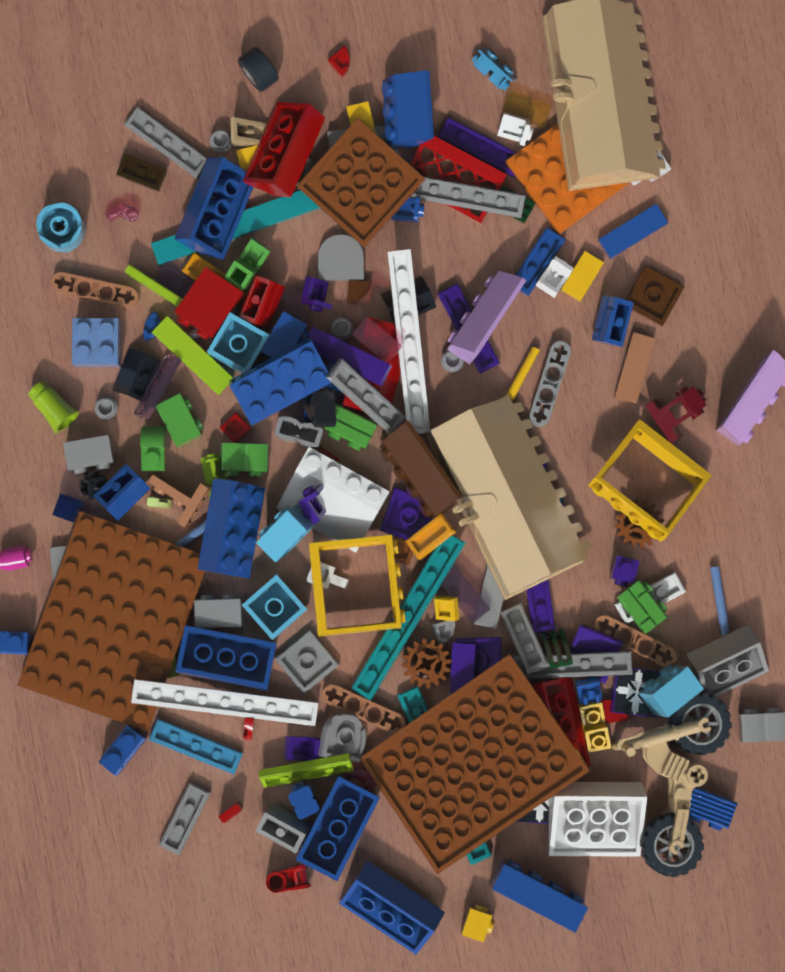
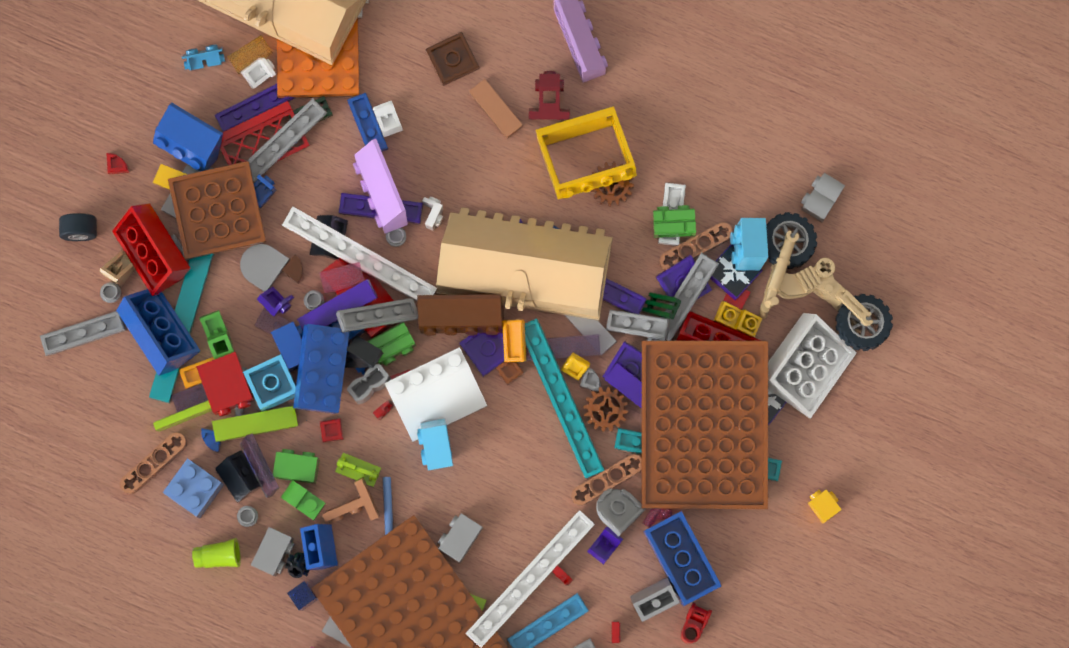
camera: 50 degrees left, 5 degrees down
medium azure brick [36,203,86,253] -> none
clear pink arm [104,203,139,222] -> none
dark brown plate [116,153,168,192] -> none
yellowish green tile [147,497,173,508] -> none
blue brick [176,626,277,691] -> none
blue brick [197,478,265,579] -> none
bright green brick [220,443,268,477] -> none
yellow tile [236,145,258,172] -> none
red brick [239,275,285,329] -> none
medium azure brick [242,574,308,640] -> none
lime tile [258,753,354,788] -> none
light grey tile [275,629,339,694] -> none
blue brick [288,781,321,819] -> none
dark purple bracket [298,484,326,524] -> none
white plate [306,562,349,589] -> none
yellow window [309,535,406,637] -> none
blue slope [339,861,445,955] -> none
blue brick [490,859,588,933] -> none
yellow bar [505,346,540,401] -> none
light grey beam [529,341,571,427] -> none
yellow tile [561,251,604,302] -> none
blue tile [575,677,602,705] -> none
blue brick [592,296,634,347] -> none
blue tile [598,204,668,259] -> none
dark purple brick [609,556,640,587] -> none
light grey slope [686,624,769,697] -> none
blue brick [688,787,738,831] -> none
medium blue bar [710,566,730,636] -> none
none -> red tile [373,401,394,420]
none -> white bracket [422,197,443,231]

